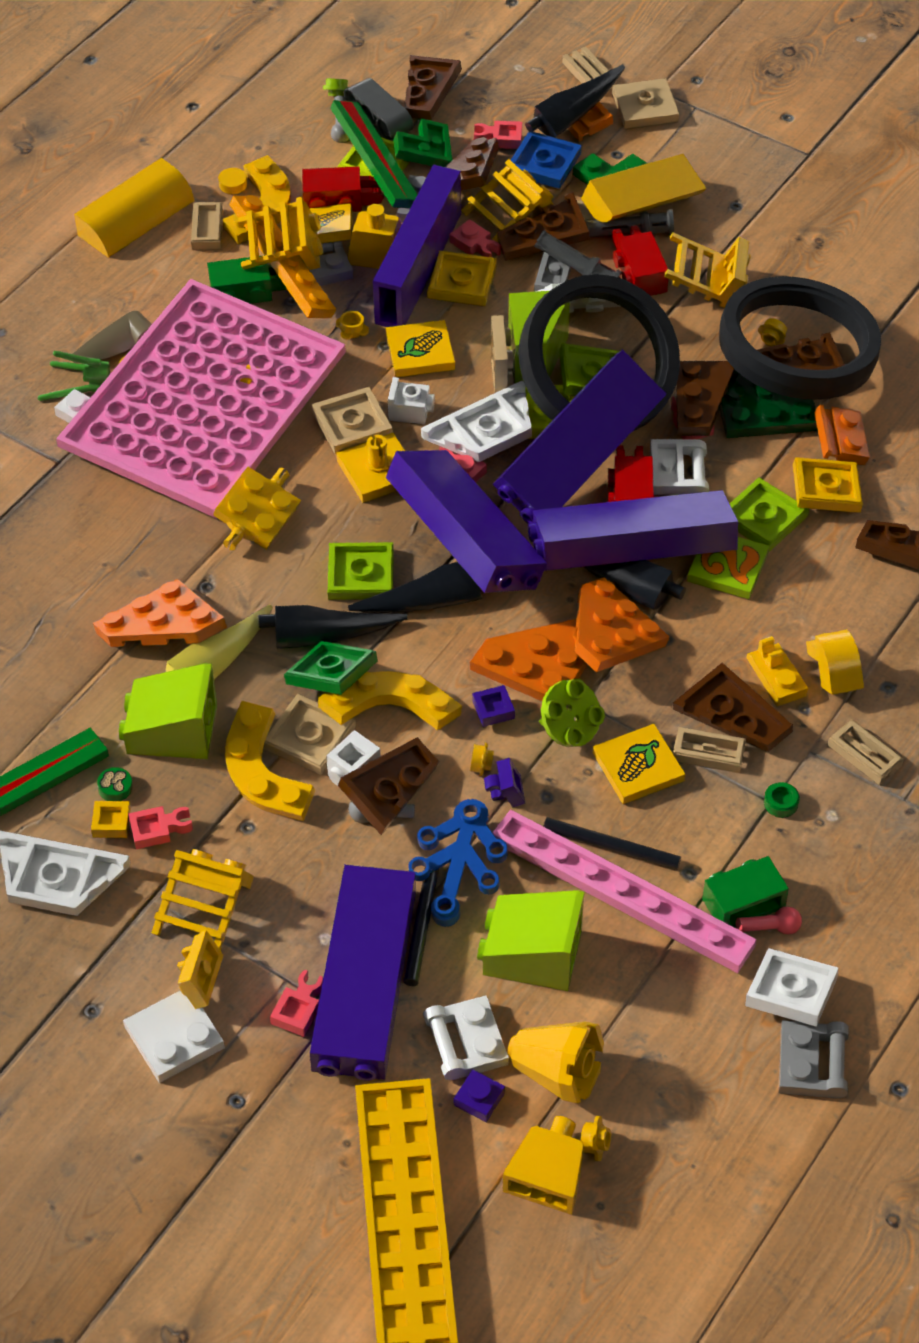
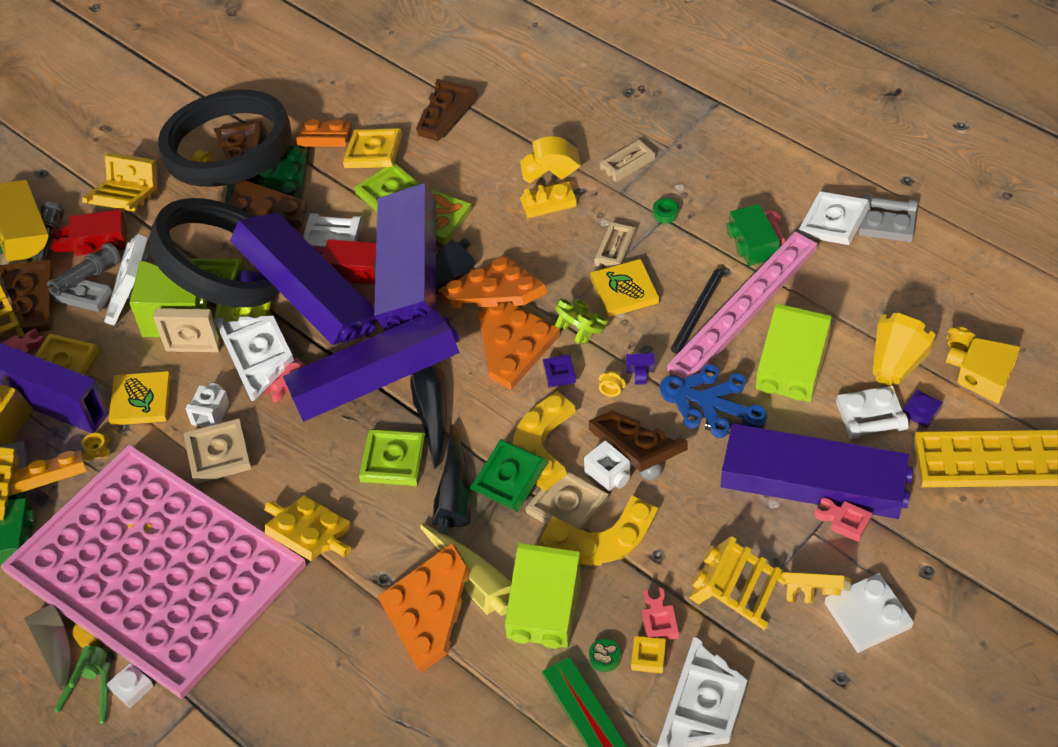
camera: 80 degrees left, 0 degrees up
yellow tile [336,432,405,503] -> none
reddish brown wing [673,663,793,752] -> none

